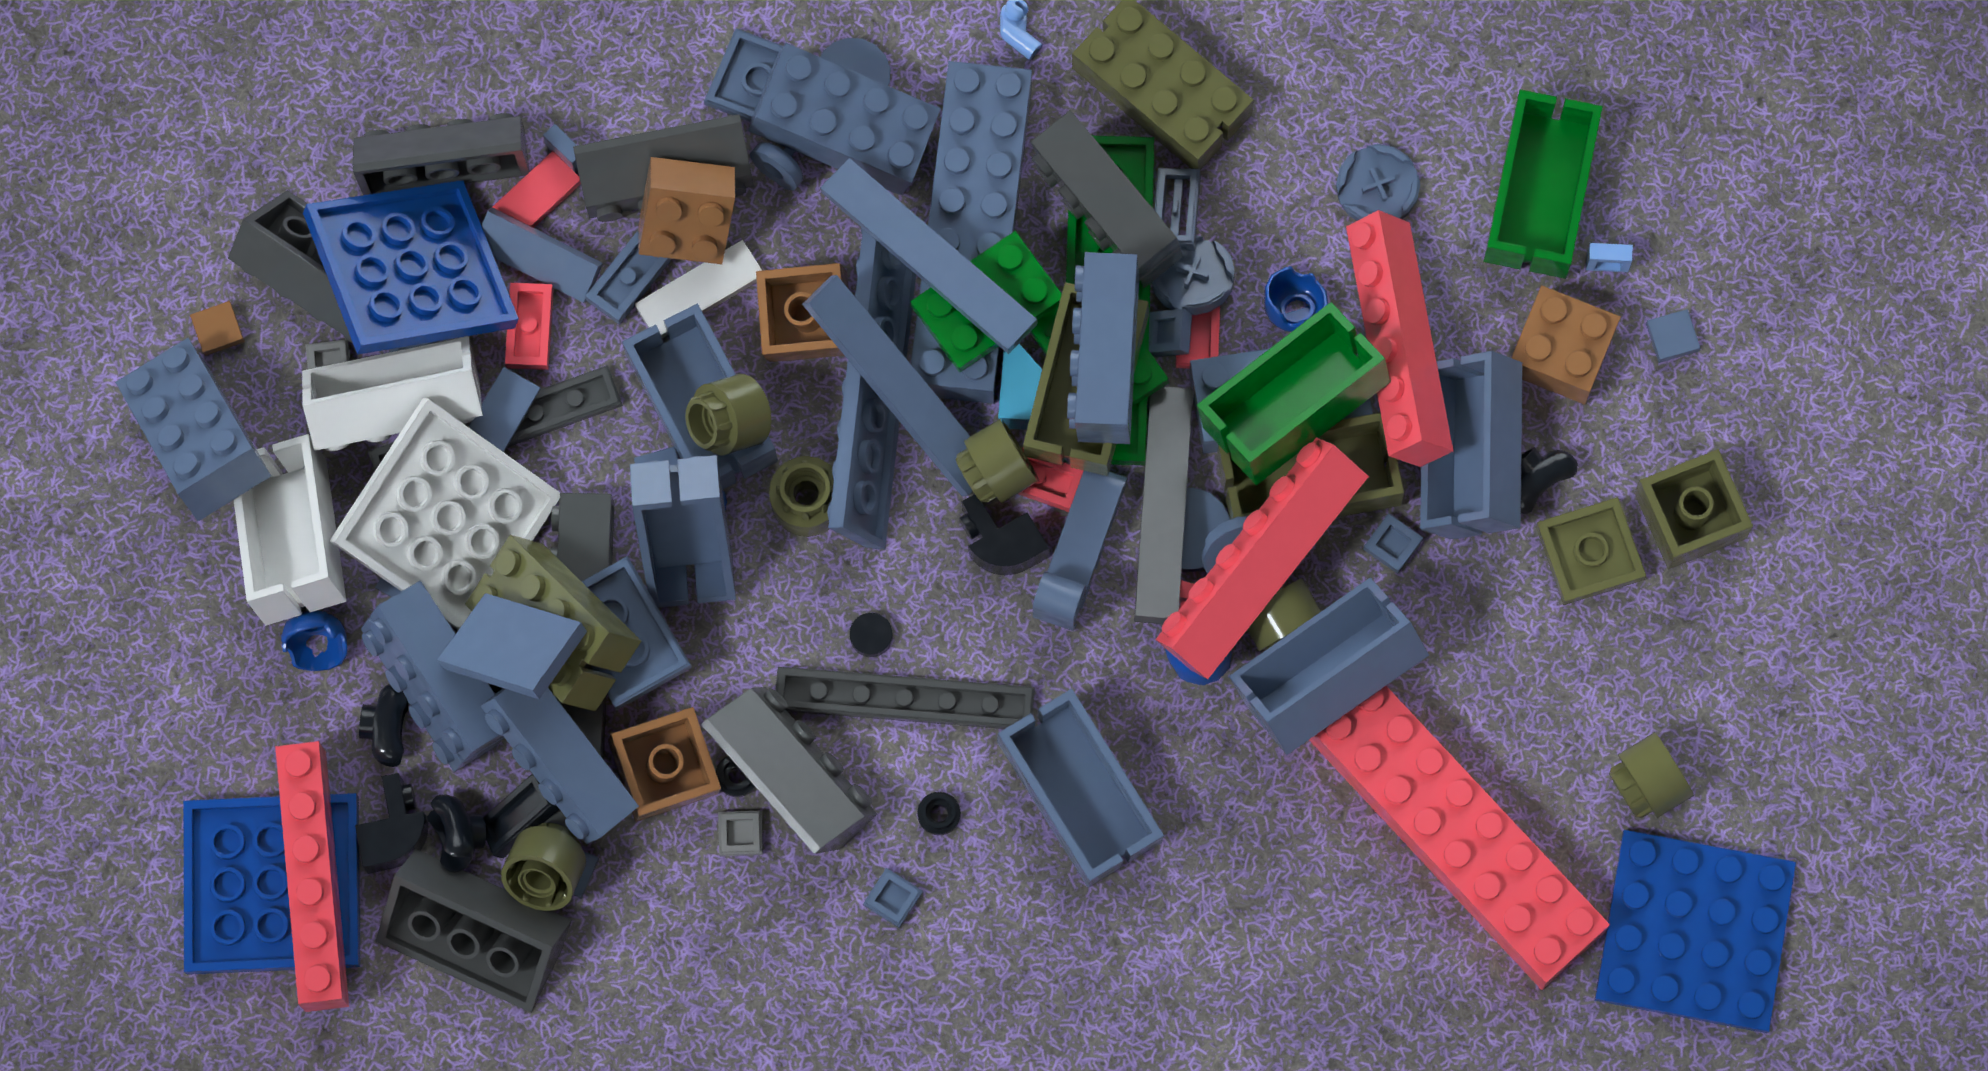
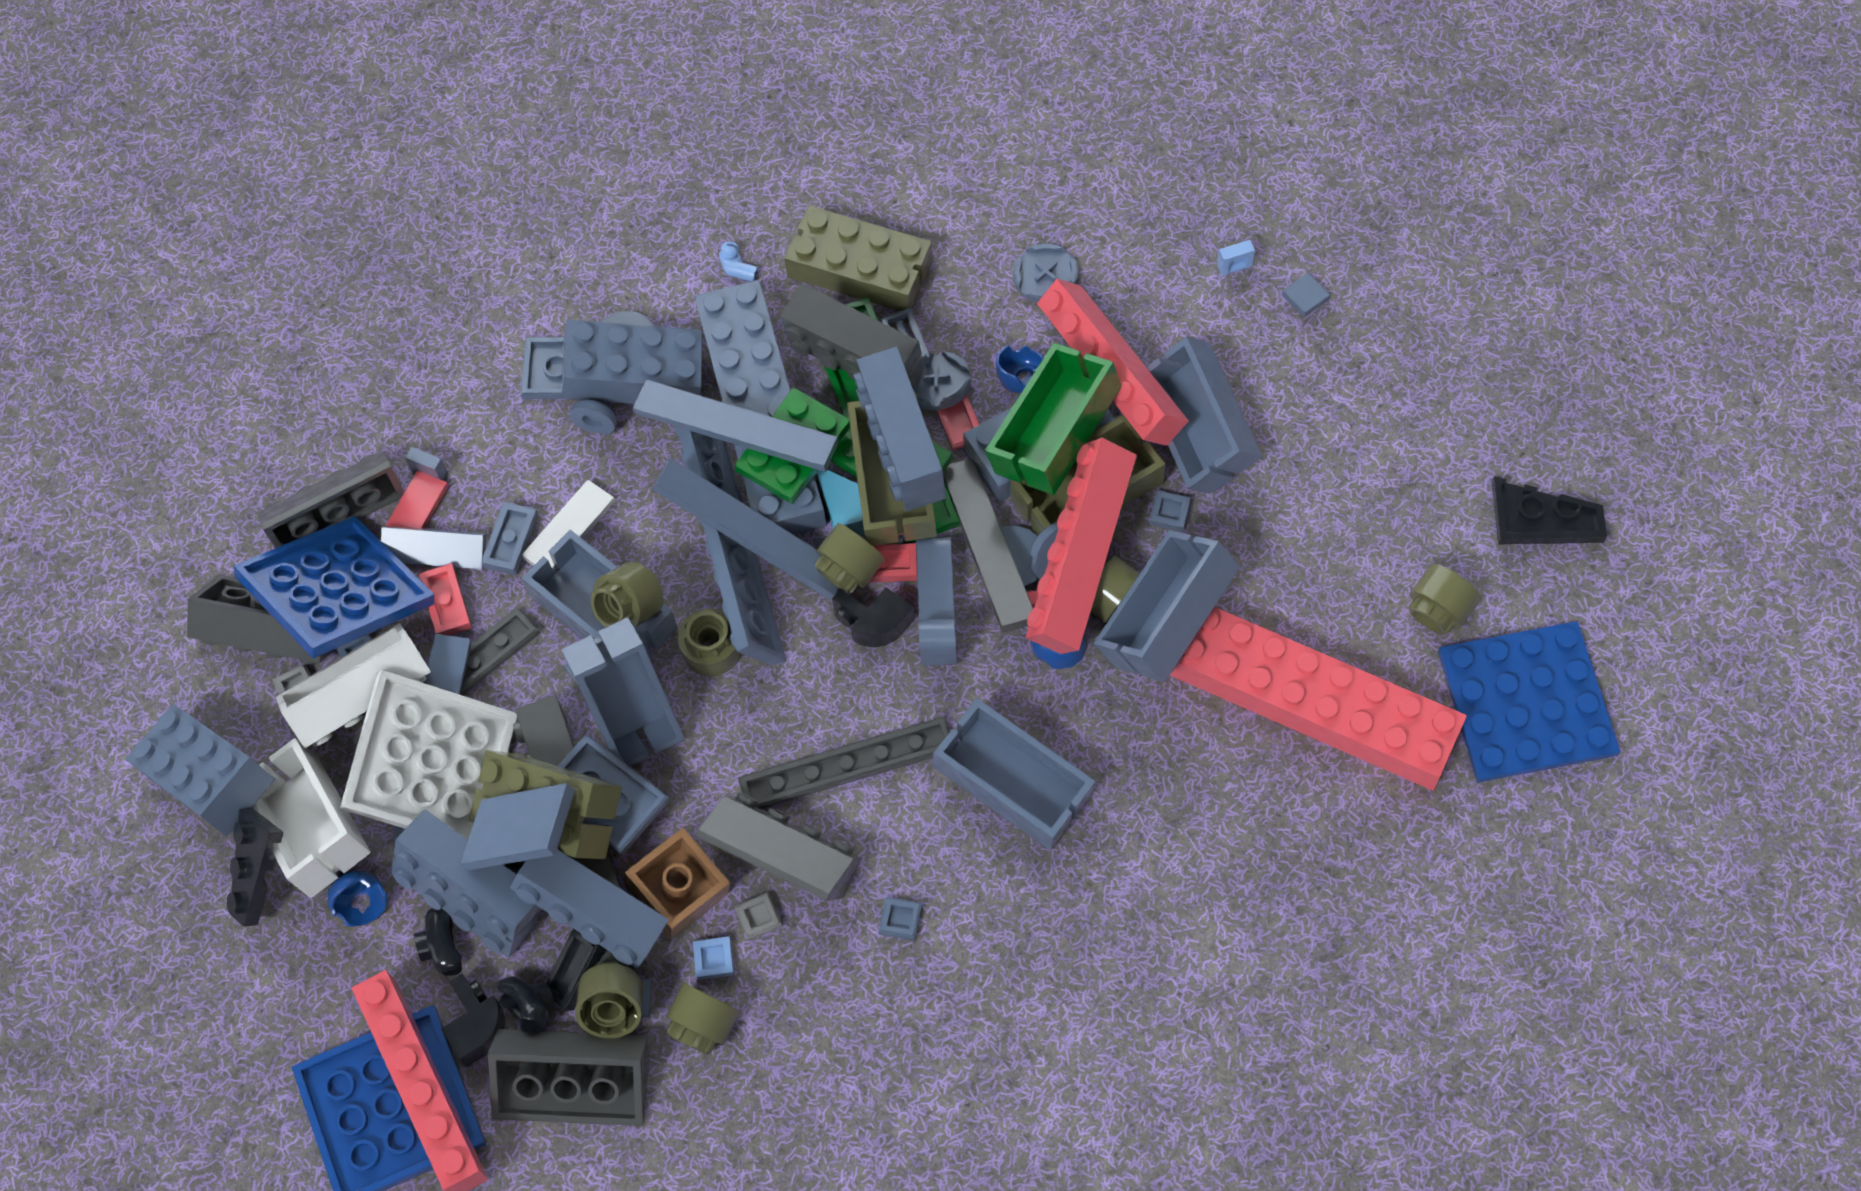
camera: 20 degrees left, 10 degrees down
medium nougat tile [190,301,245,356] -> none
dark grey slope [573,114,754,222] -> none
medium nougat brick [638,157,735,264] -> none
black plate [716,756,755,797] -> none
medium nougat brick [756,263,849,362] -> none
black tile [849,613,893,657] -> none
black plate [917,792,961,836] -> none
sand blue tile [1149,309,1192,357] -> none
green piece [1483,89,1603,279] -> none
medium nougat brick [1511,285,1621,405] -> none
black piece [1521,447,1578,514] -> none
olive plate [1536,497,1646,605] -> none
olive brick [1634,449,1753,570] -> none
none -> black wing [227,808,284,927]
none -> olive piece [666,982,741,1055]
none -> light blue tile [692,936,734,980]
none -> black wing [1491,476,1607,545]

